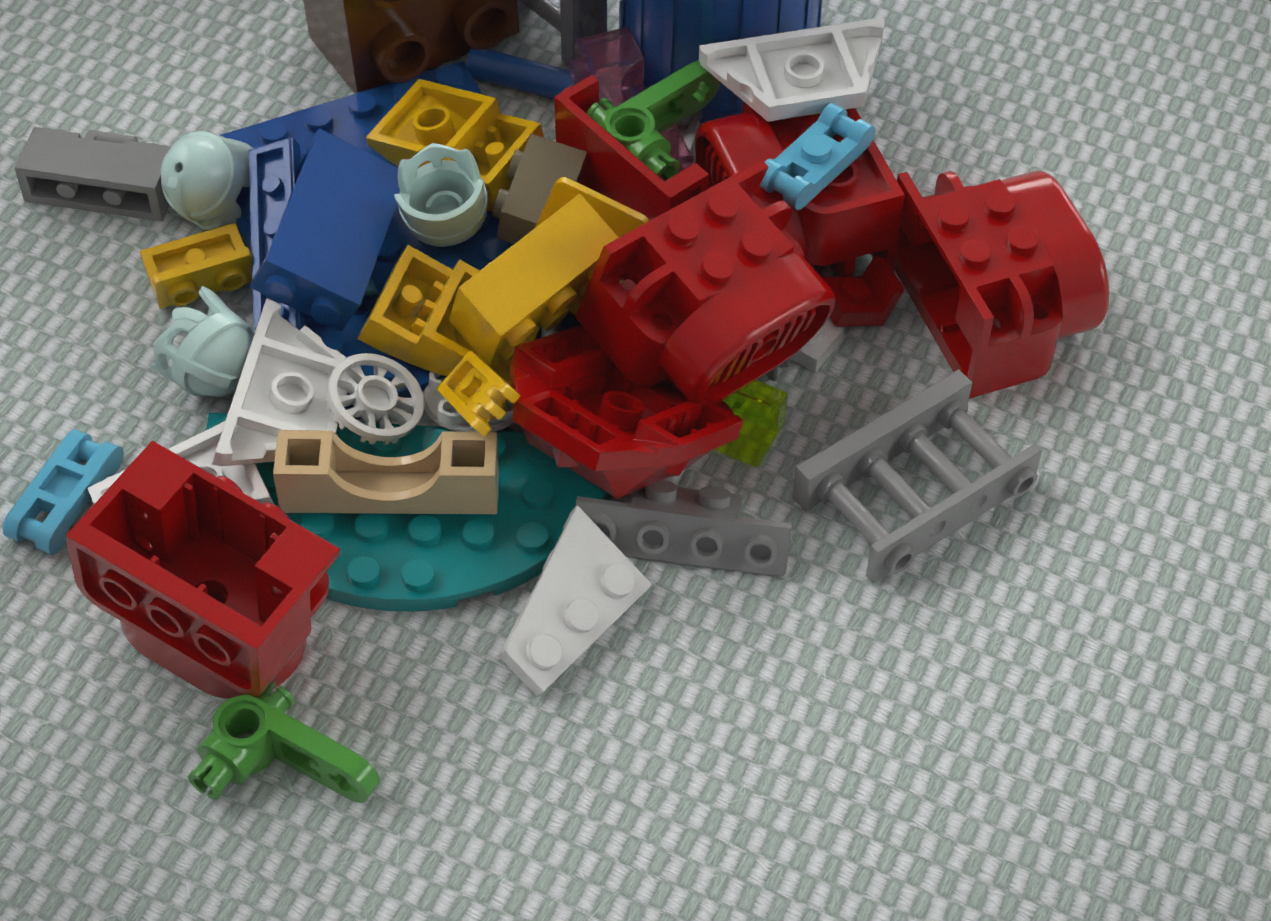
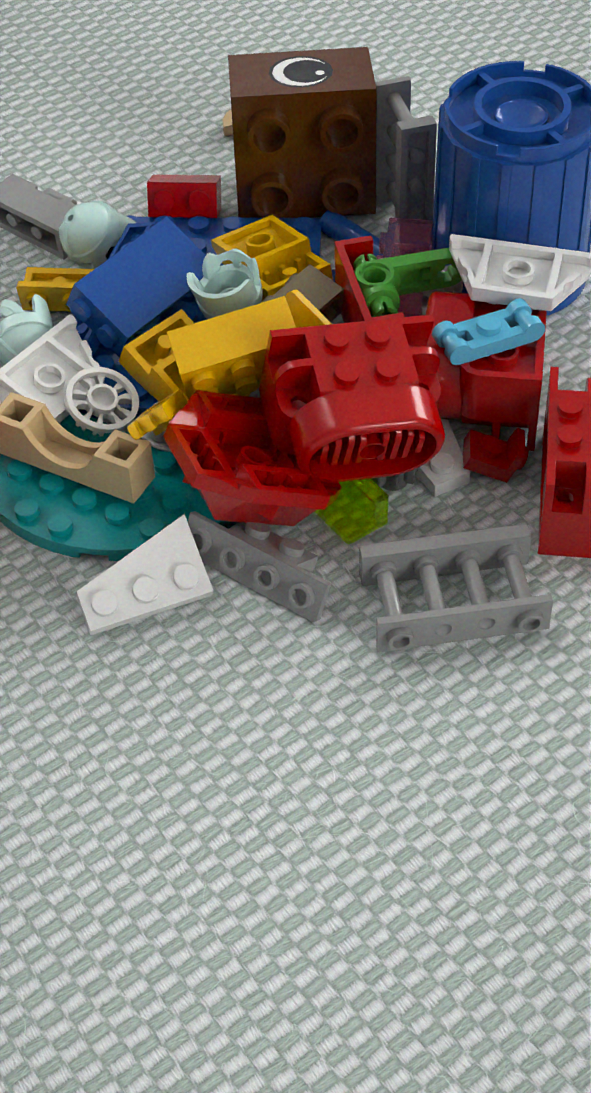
camera: 30 degrees right, 5 degrees down
none -> red brick [147,175,222,218]

